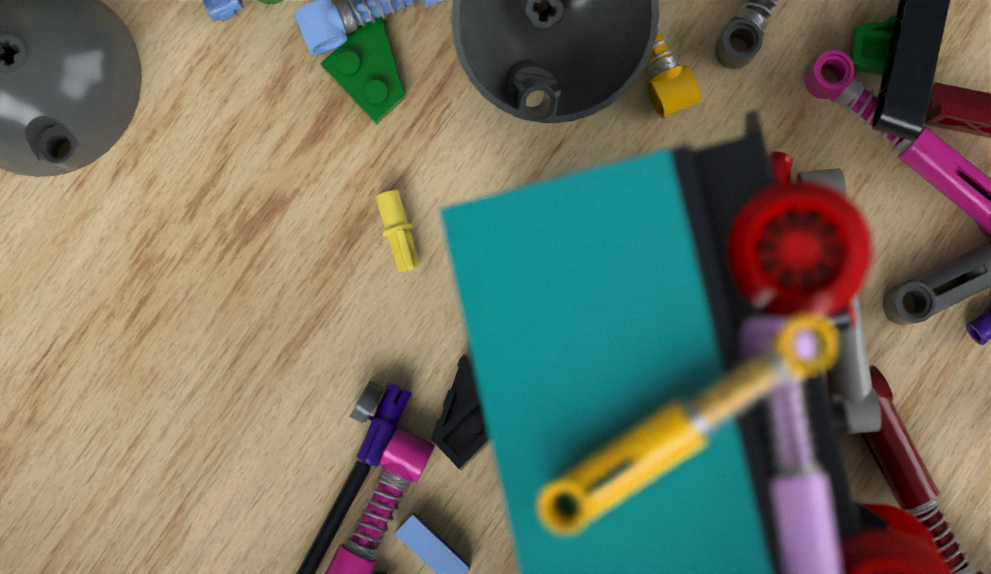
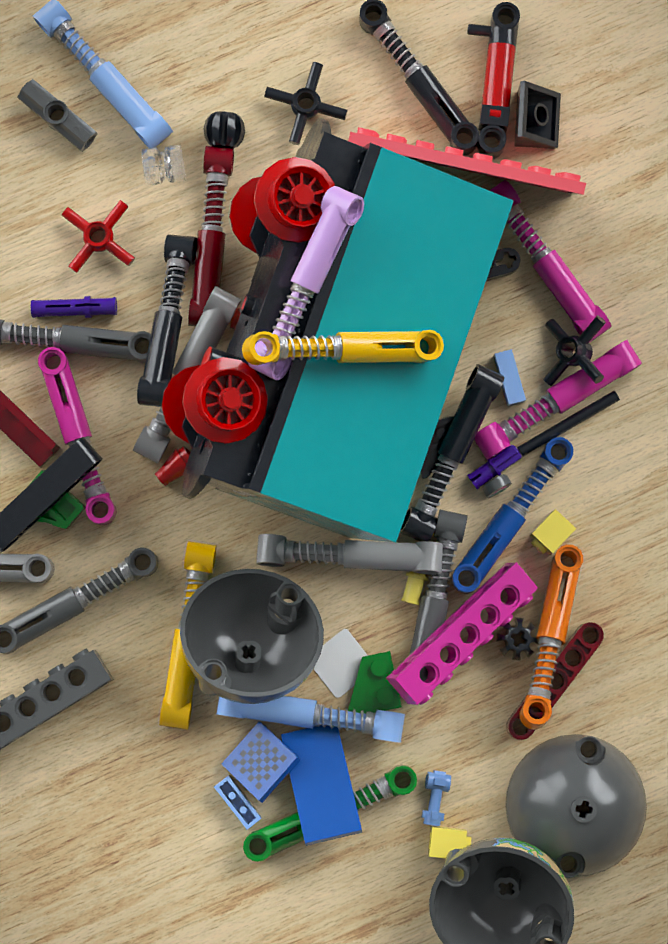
camera: 145 degrees left, 0 degrees up
none -> black piece [137,234,197,407]
none -> light grey piece [256,534,443,575]
none -> white sticker [314,629,368,698]
none -> dark pink brick [386,562,538,705]
none -> black piece [400,364,504,542]
none -> dark grey piece [410,509,468,682]
none -> blue piece [451,437,573,593]
none -> black piece [496,617,539,660]
none -> dark red beam [506,622,604,740]
none -> orange piece [520,544,583,730]
none -> light yellow brick [529,509,576,555]

